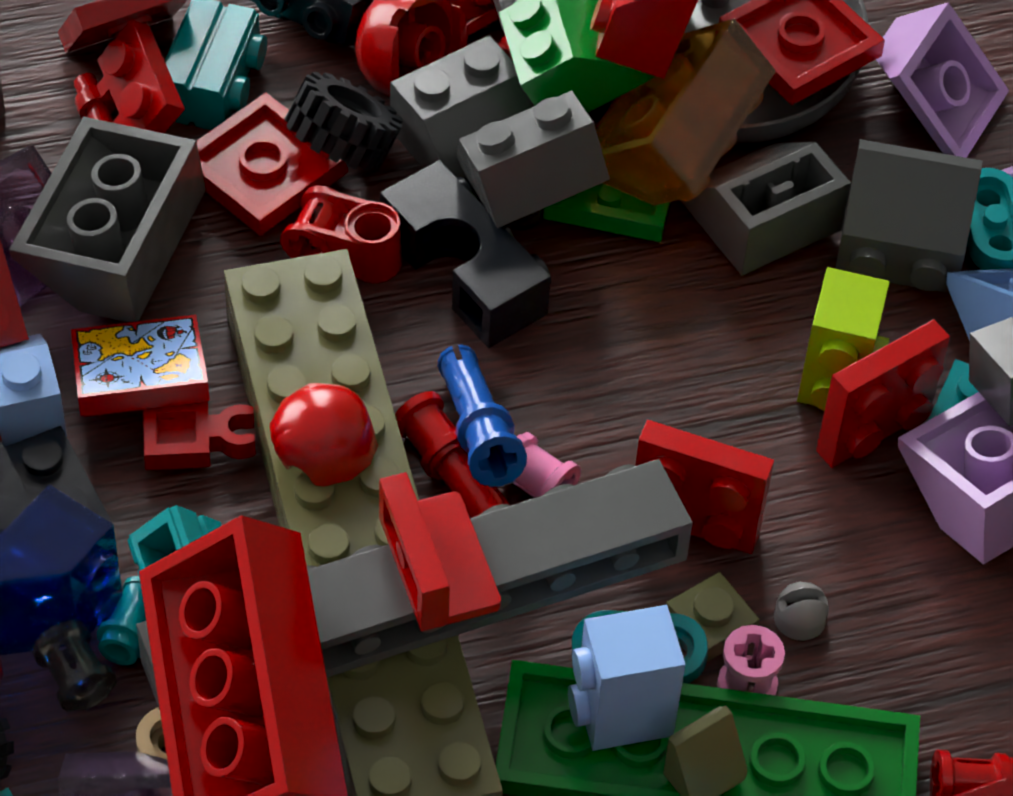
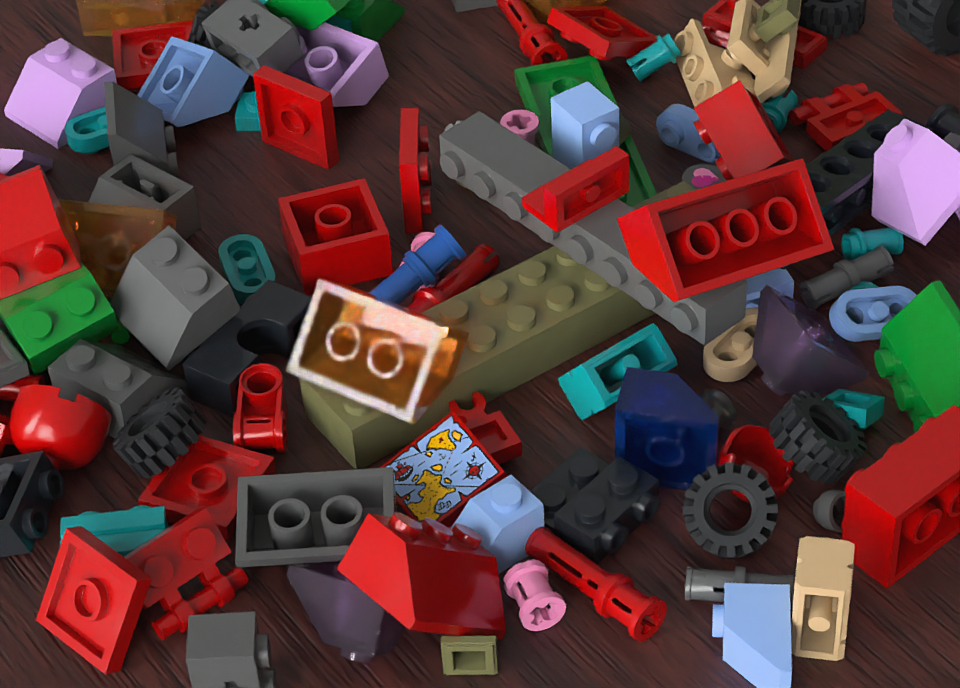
camera: 105 degrees left, 10 degrees down
red hair [269,383,378,486] -> none
lime brick [797,267,890,411] -> none
none -> teal plate [218,234,276,305]
none -> red brick [278,178,393,295]
none -> clear orange slope [286,278,469,424]

